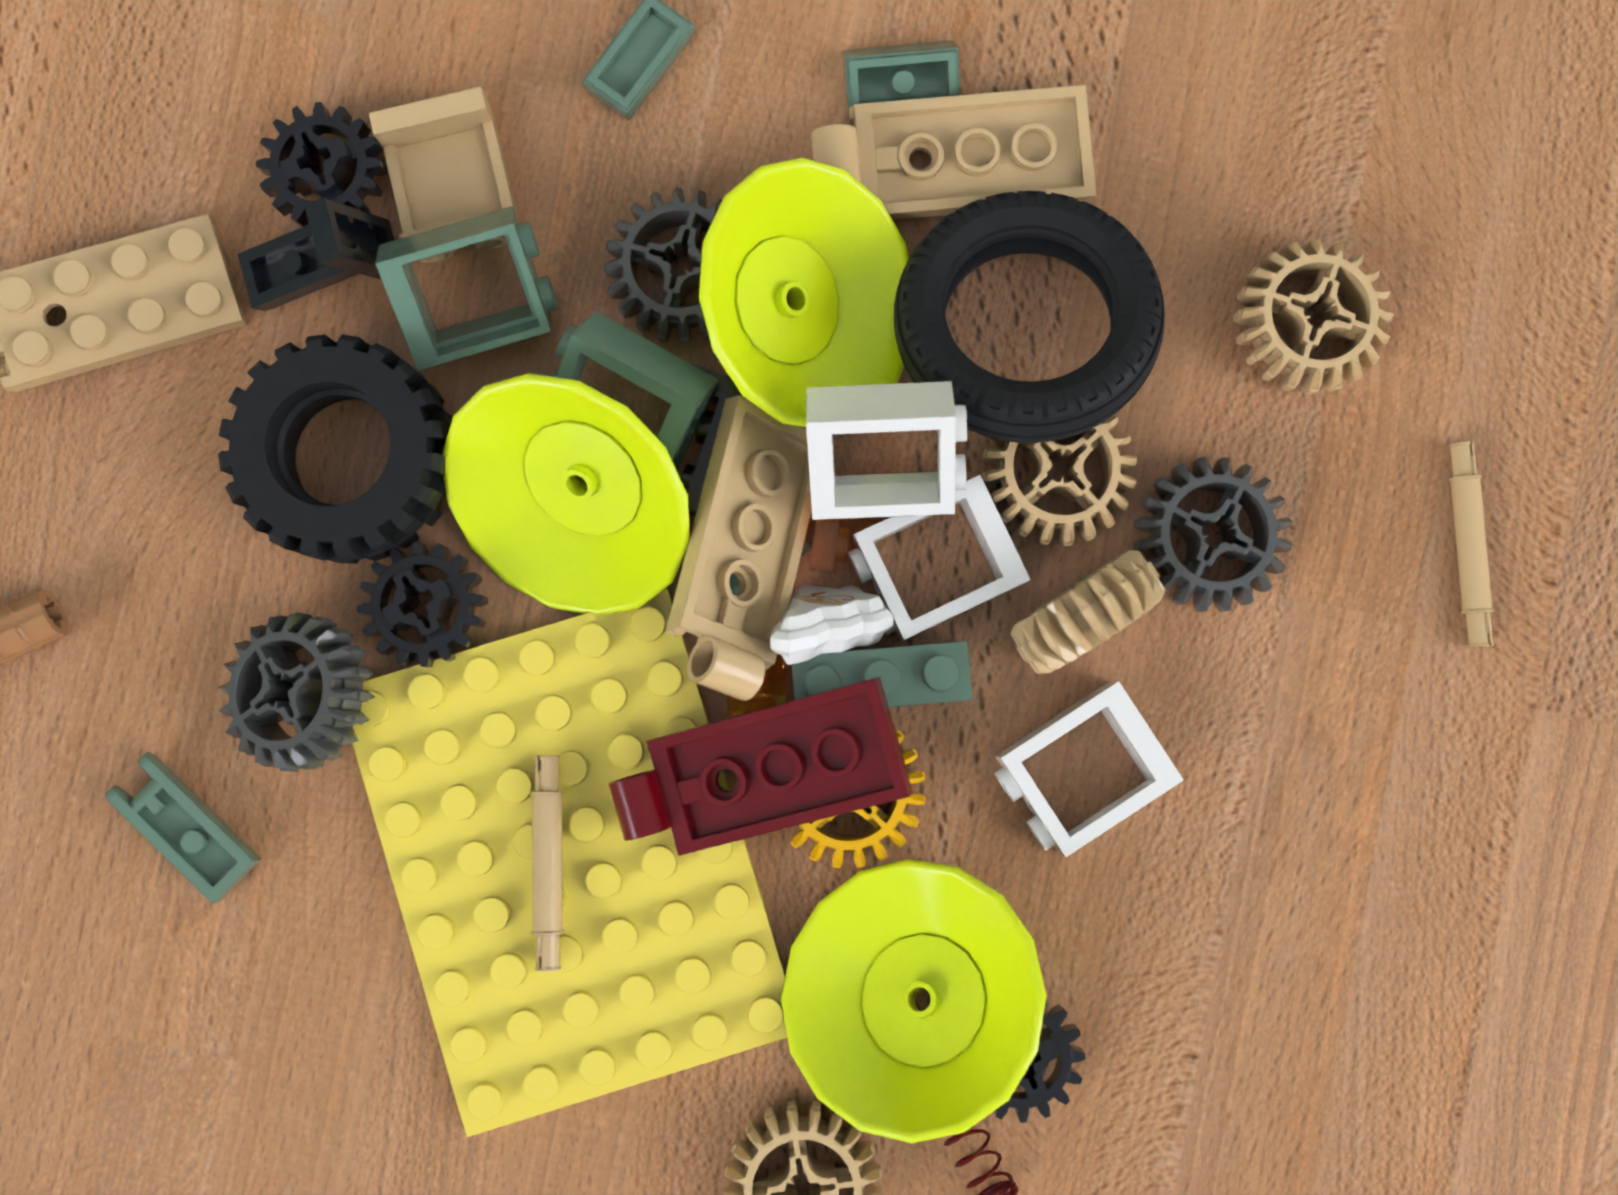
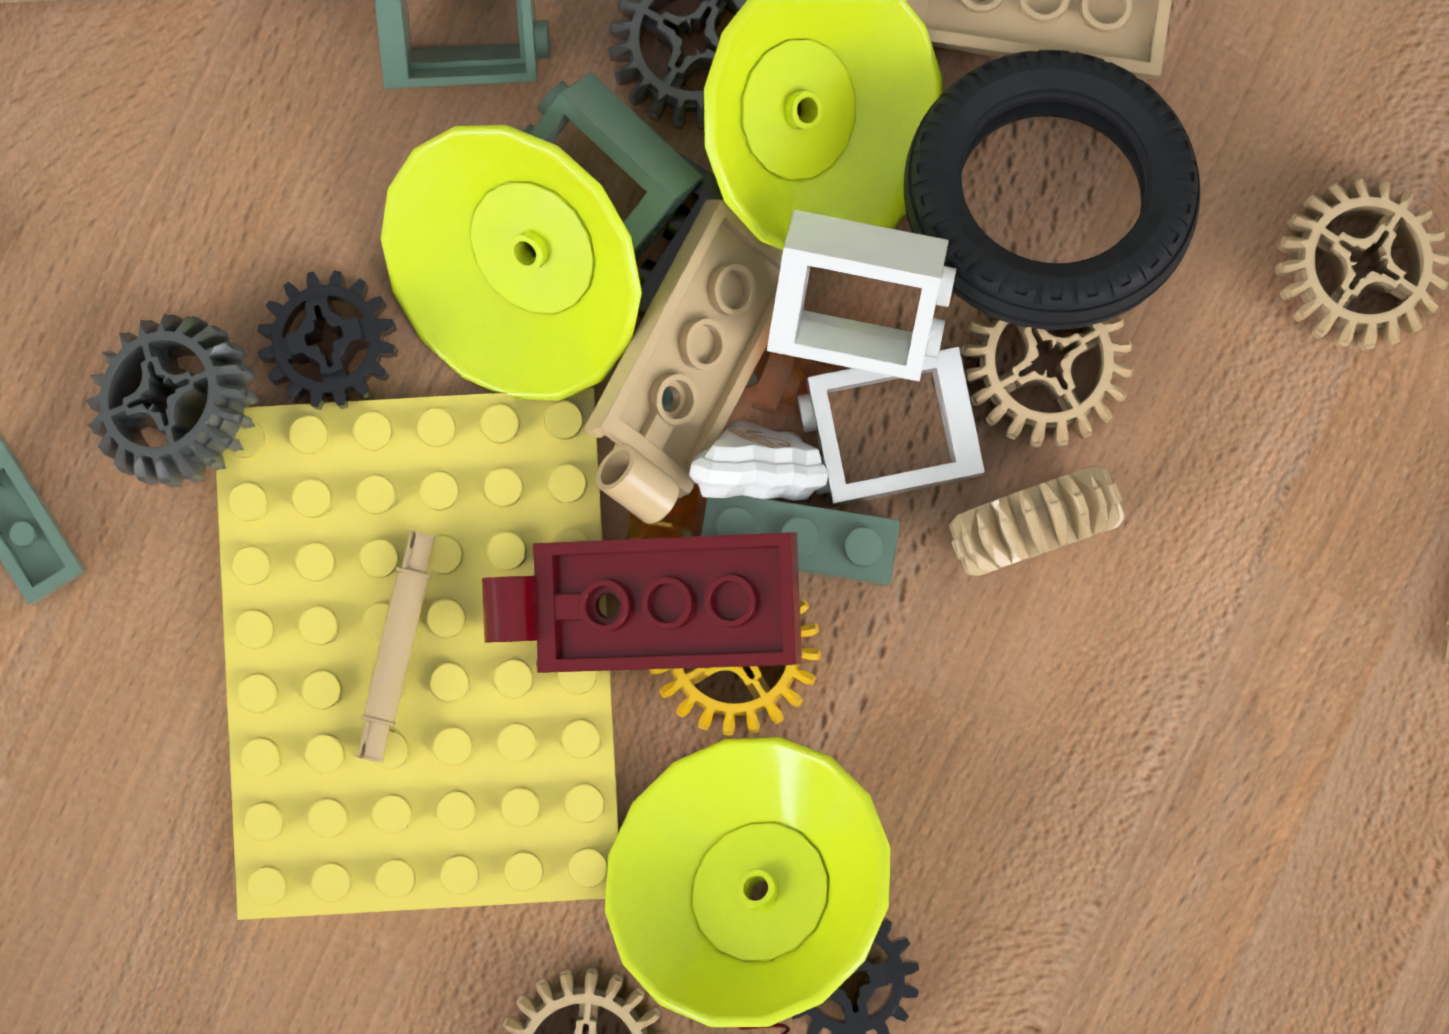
camera: 15 degrees right, 0 degrees up
black tyre [218,334,453,564] -> none
white window [994,681,1184,857] -> none
dark grey gear [1134,457,1293,612] -> none

